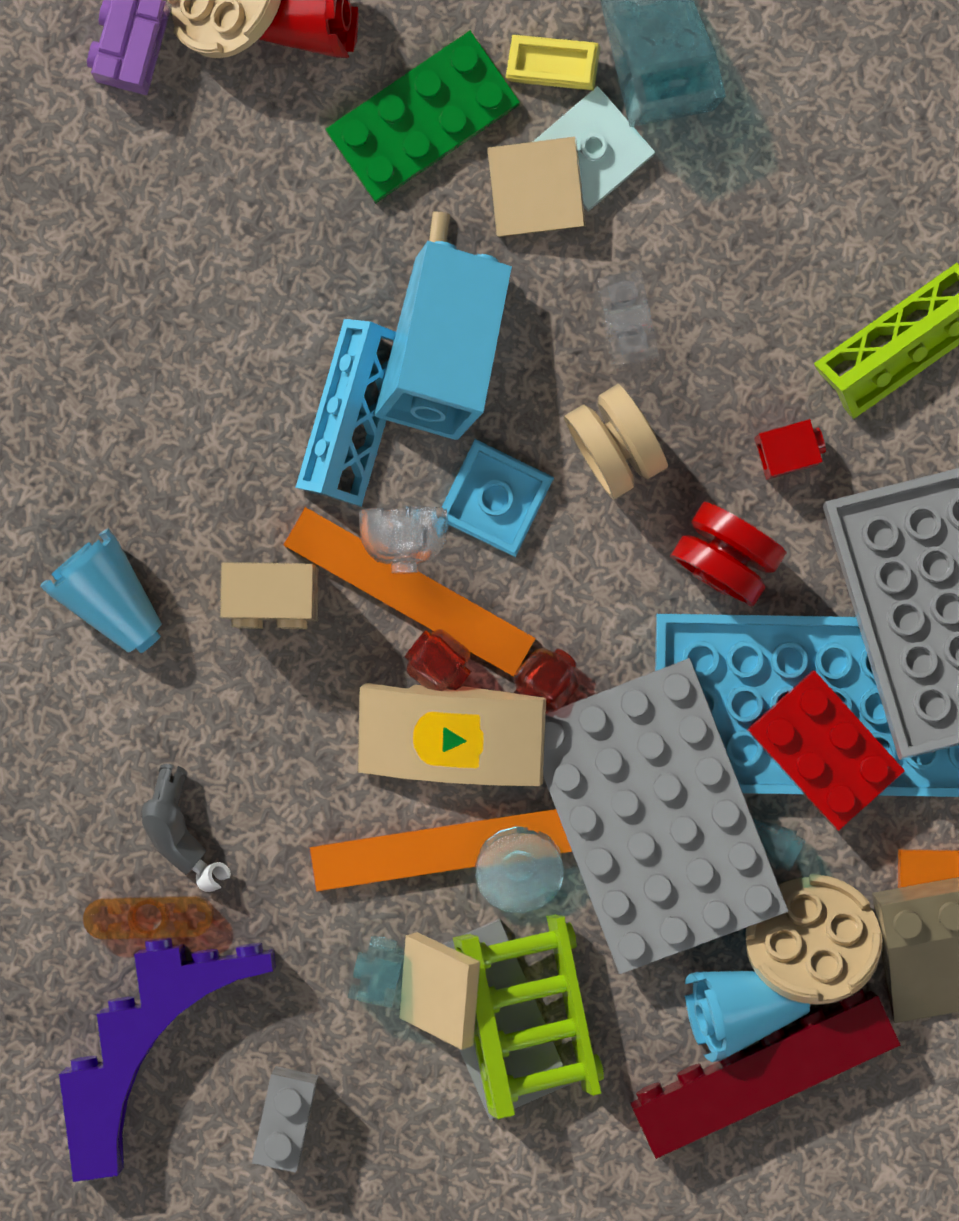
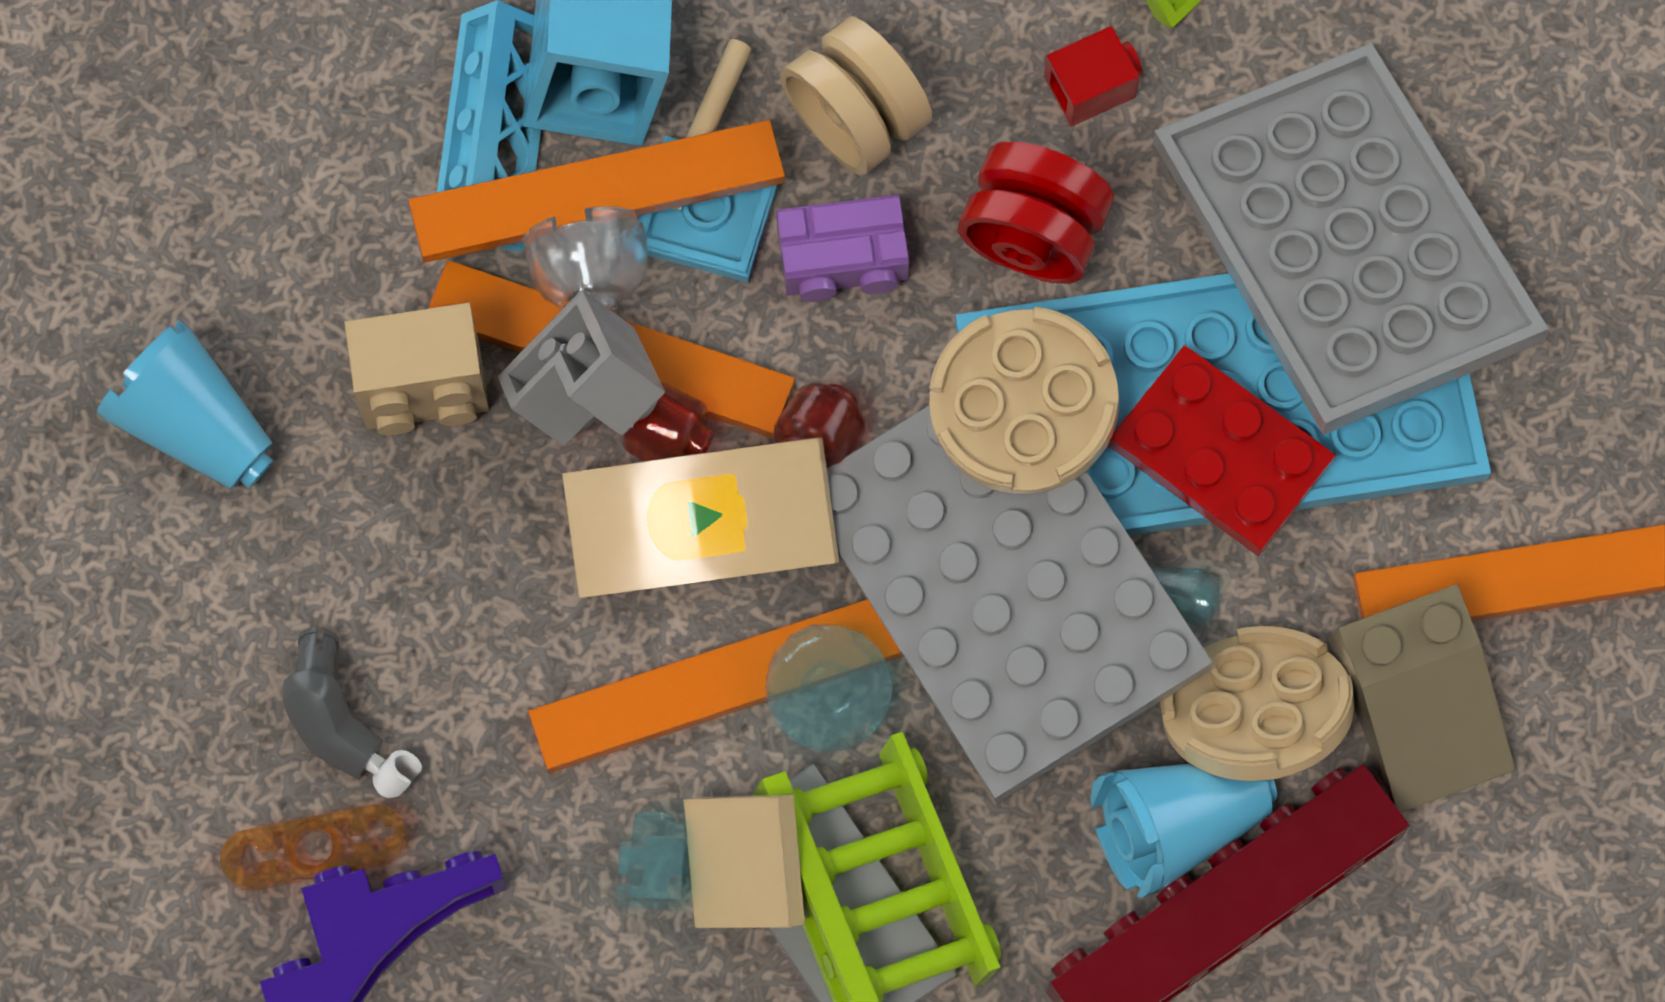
camera: 10 degrees left, 15 degrees down
none -> orange tile [408,120,785,263]
none -> light grey brick [497,290,665,446]
none -> tan bar [671,39,751,210]
none -> medium lavender brick [776,195,909,302]
none -> tan tile [929,307,1119,494]

